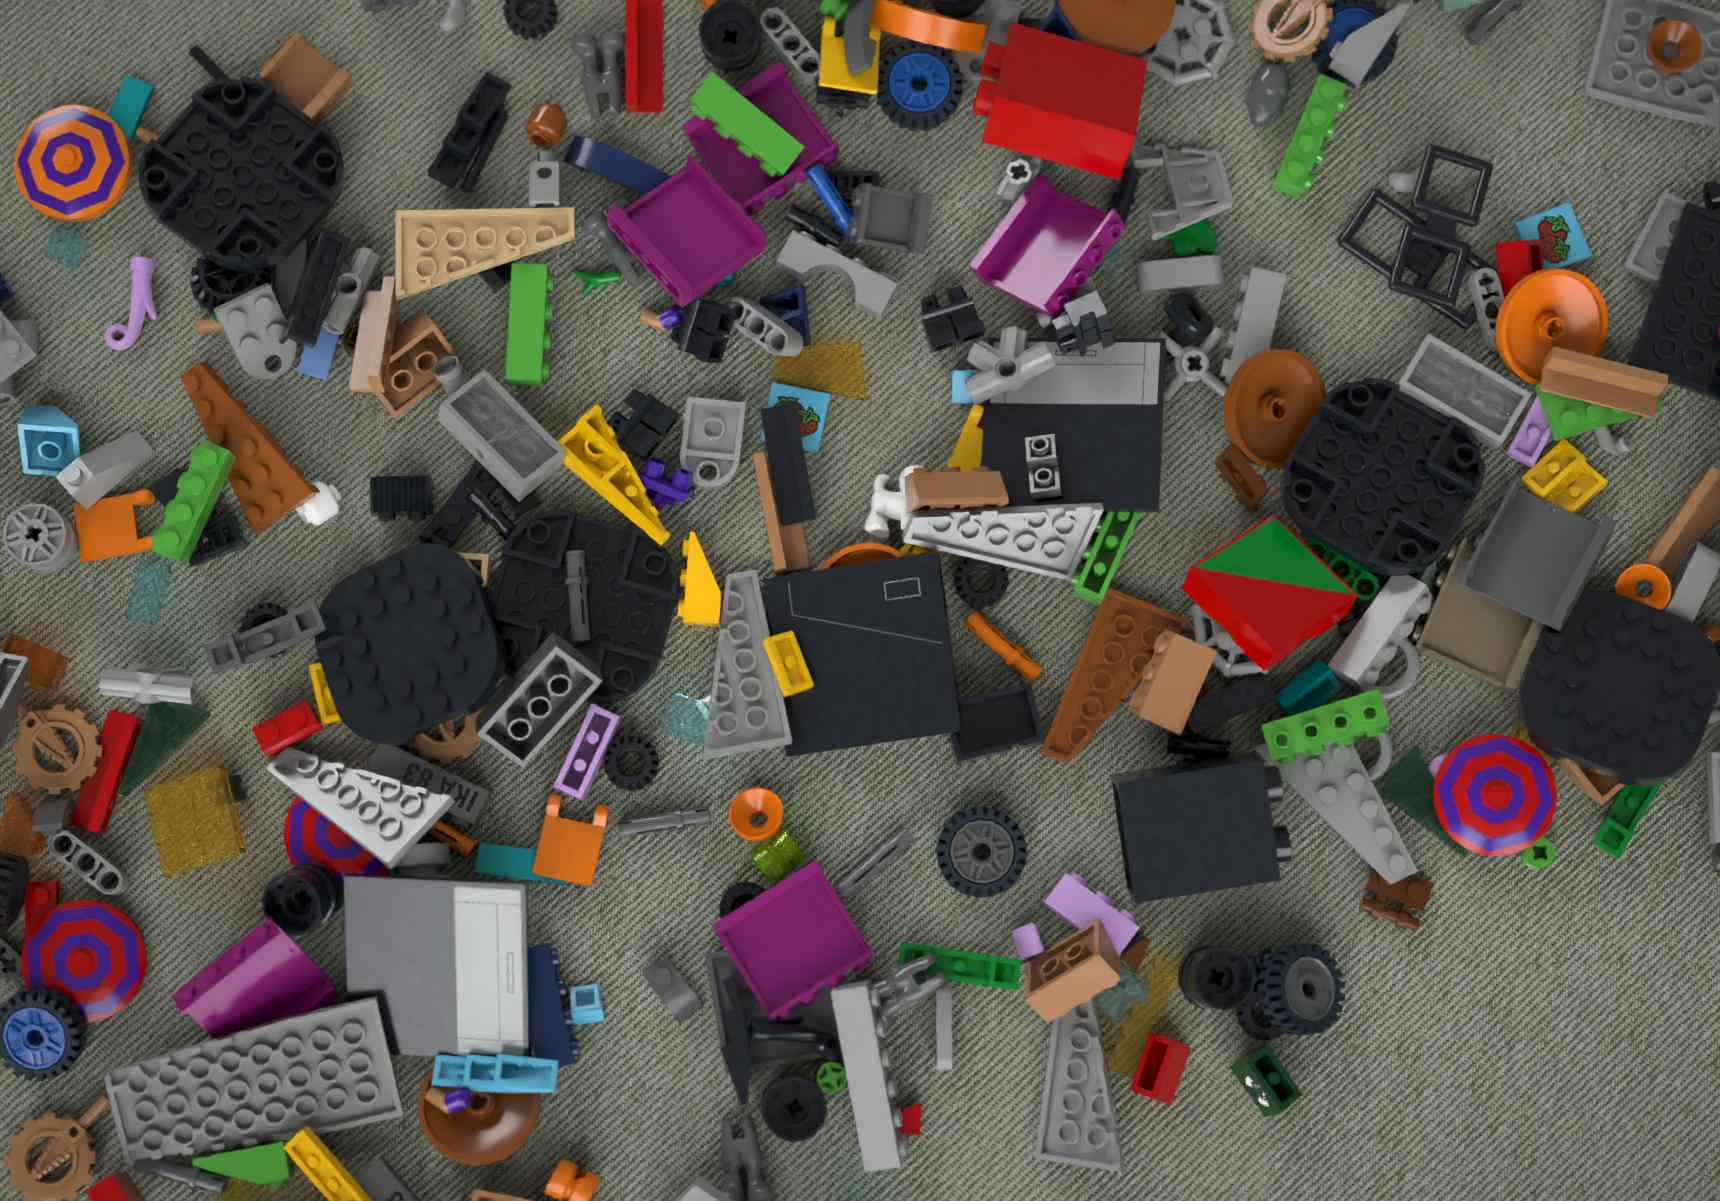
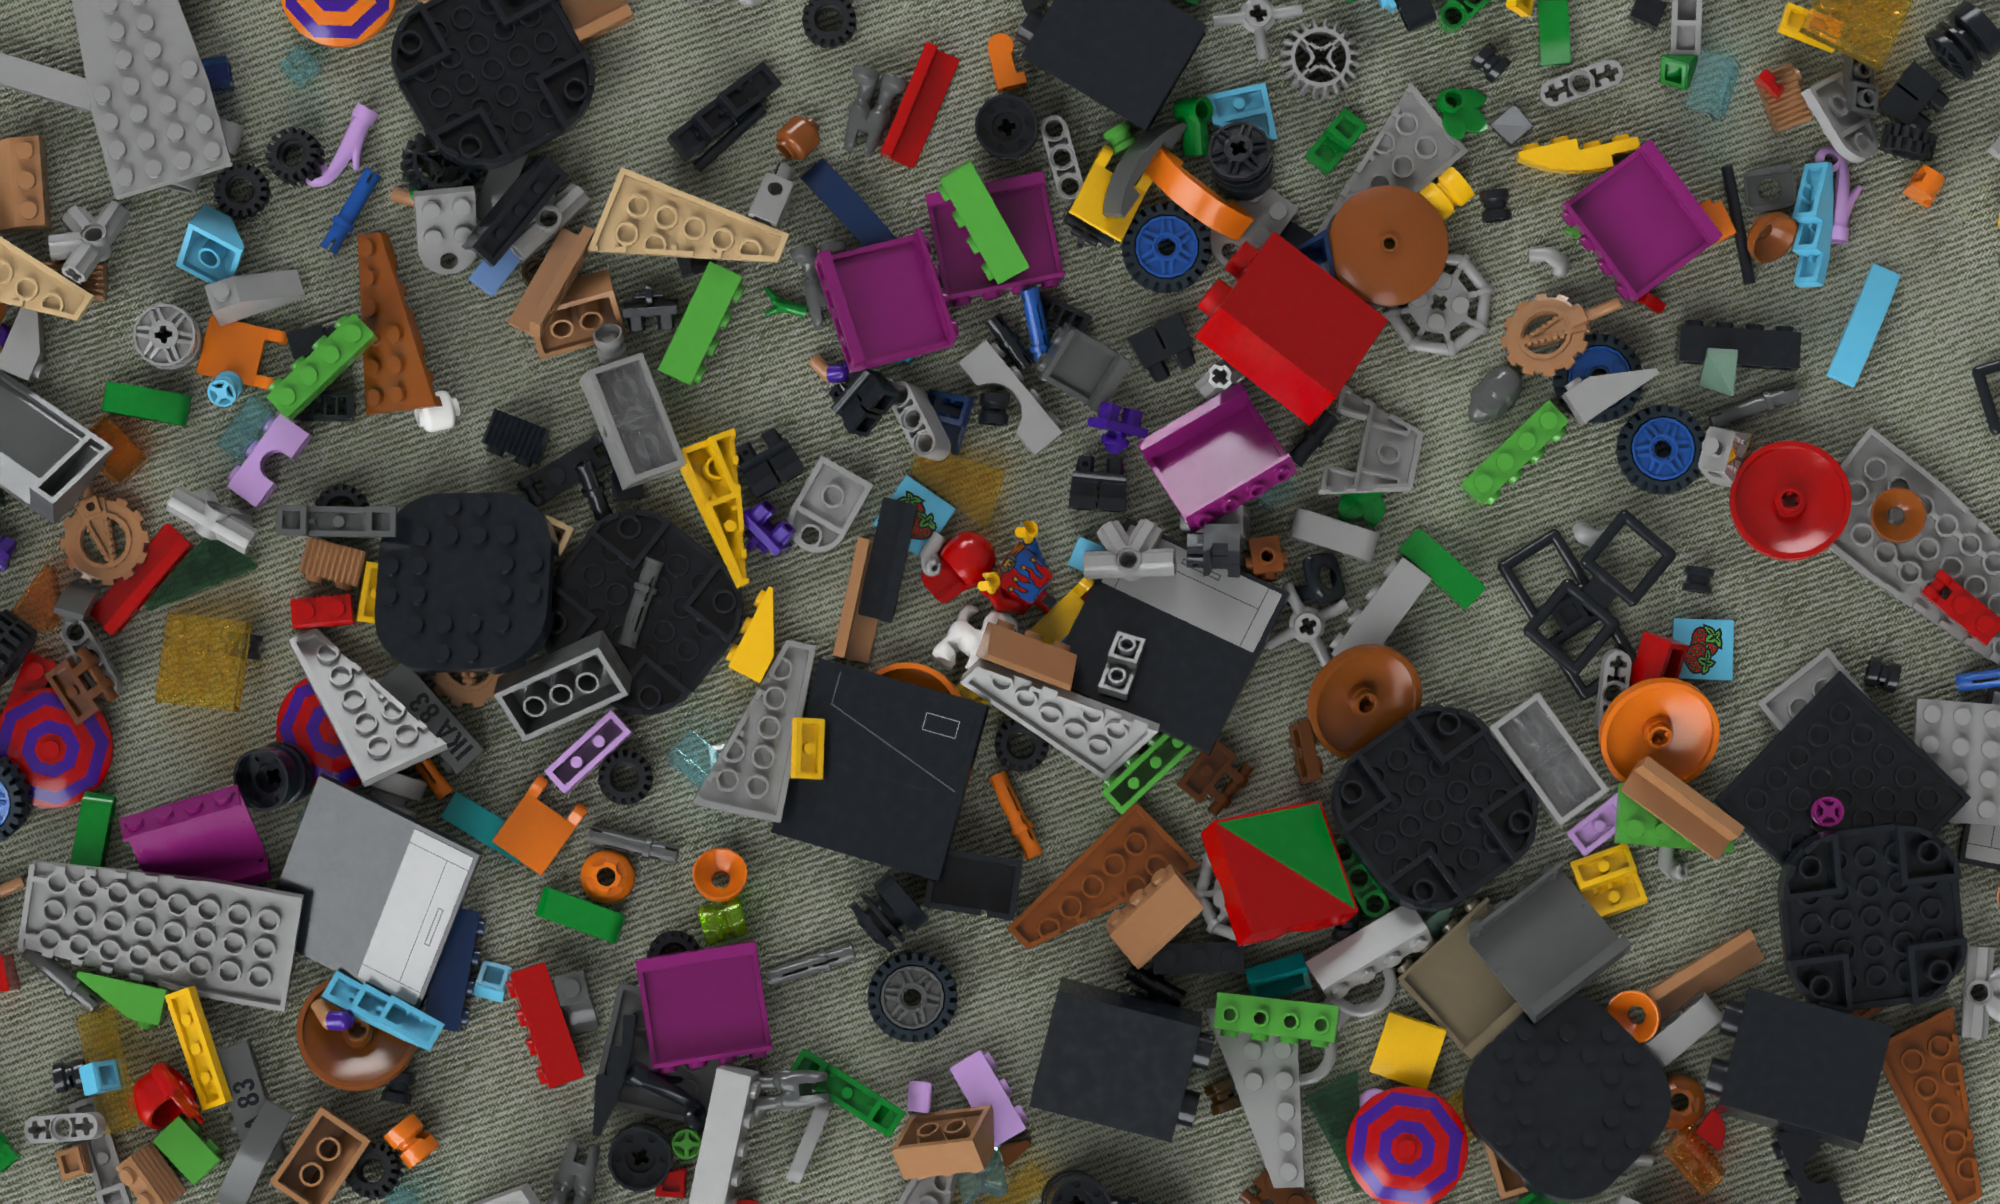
camera: 25 degrees right, 5 degrees up
none -> reddish brown plate [44,646,119,725]
none -> green beam [70,791,117,867]
none -> green beam [101,381,192,426]
none -> medium azure wheel [207,370,244,407]
none -> black tyre [213,163,271,219]
none -> lavender arch [227,413,313,509]
none -> black tyre [265,127,325,186]
none -> medium nougat brick [299,537,369,592]
none -> blue pin [320,167,381,255]
none -> black wheel [381,1071,416,1104]
none -> red brick [505,962,584,1089]
none -> green beam [534,886,627,944]
none -> orange piece [580,849,635,904]
none -> black hips [623,282,678,332]
none -> red tile [655,1167,687,1198]
none -> black wheel [849,872,929,953]
none -> light grey arm [919,532,947,577]
none -> red piece [921,531,996,603]
none -> torso [977,521,1057,615]
none -> black wheel [978,393,1010,426]
none -> dark purple hips [1087,402,1149,454]
none -> black hips [1127,312,1196,384]
none -> reddish brown plate [1176,740,1254,817]
none -> dark brown wheel [1203,1077,1241,1116]
none -> dark orange brick [1244,535,1288,583]
none -> yellow slope [1369,1010,1447,1090]
none -> green slope [1397,528,1486,611]
none -> wheel [1616,405,1705,495]
none -> black wheel [1682,566,1715,594]
none -> light grey torso [1698,426,1754,488]
none -> red dish [1729,441,1852,561]

